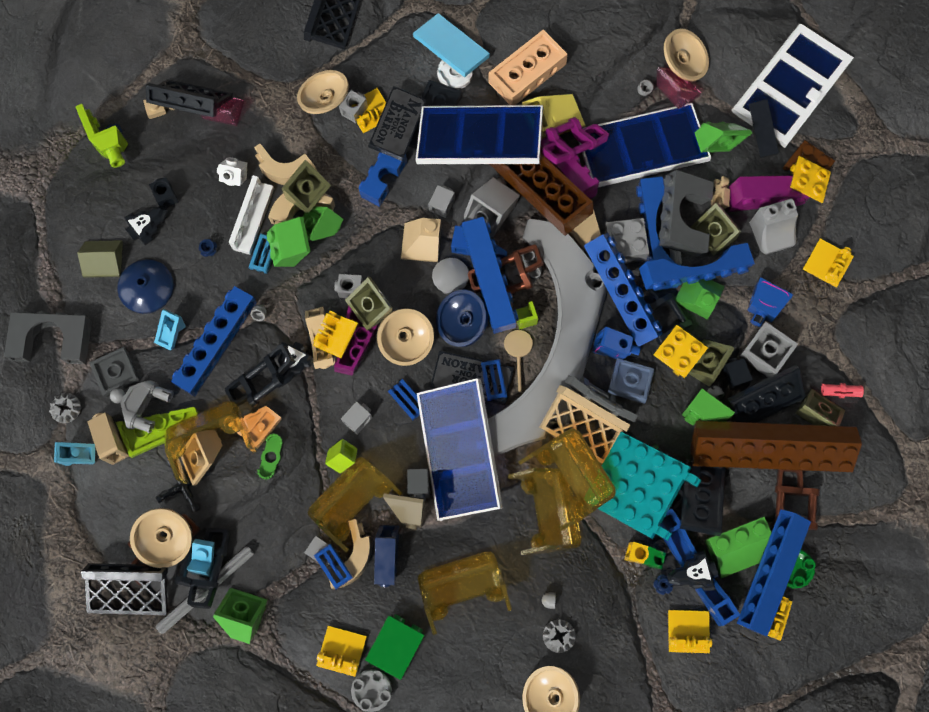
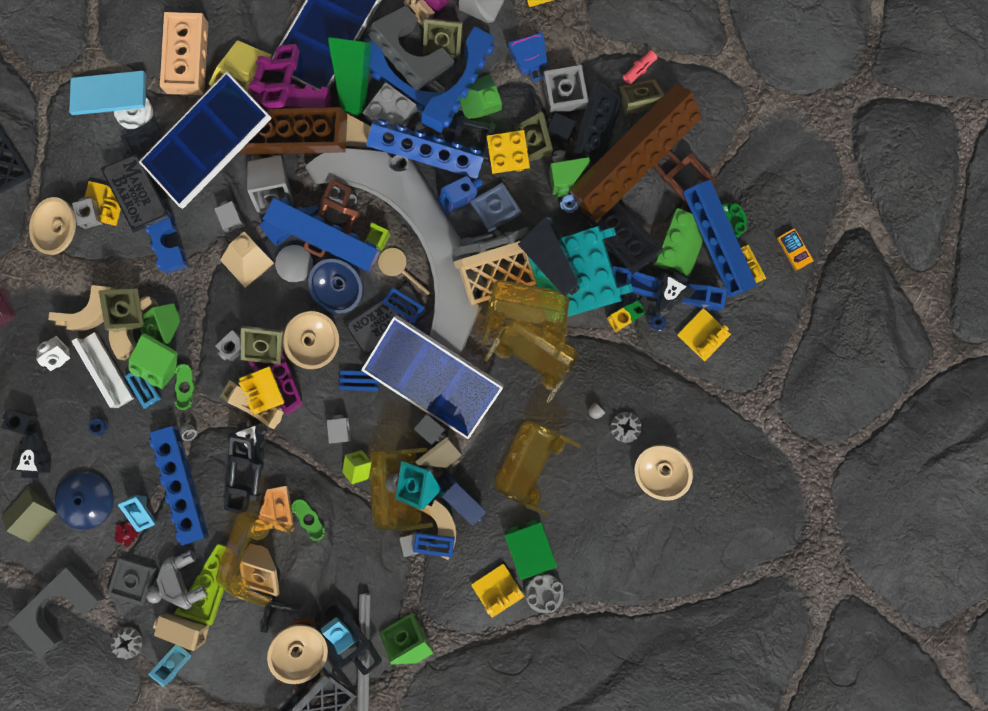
camera: 55 degrees left, 10 degrees up
none -> dark red plant [114,522,139,546]
none -> bright green piece [174,364,195,410]
none -> green slope [328,37,371,116]
none -> dark grey tile [386,473,399,493]
none -> teal slope [395,461,441,510]
none -> black slope [518,217,583,296]
none -> light blue plate [560,195,578,213]
none -> tile [777,228,814,271]

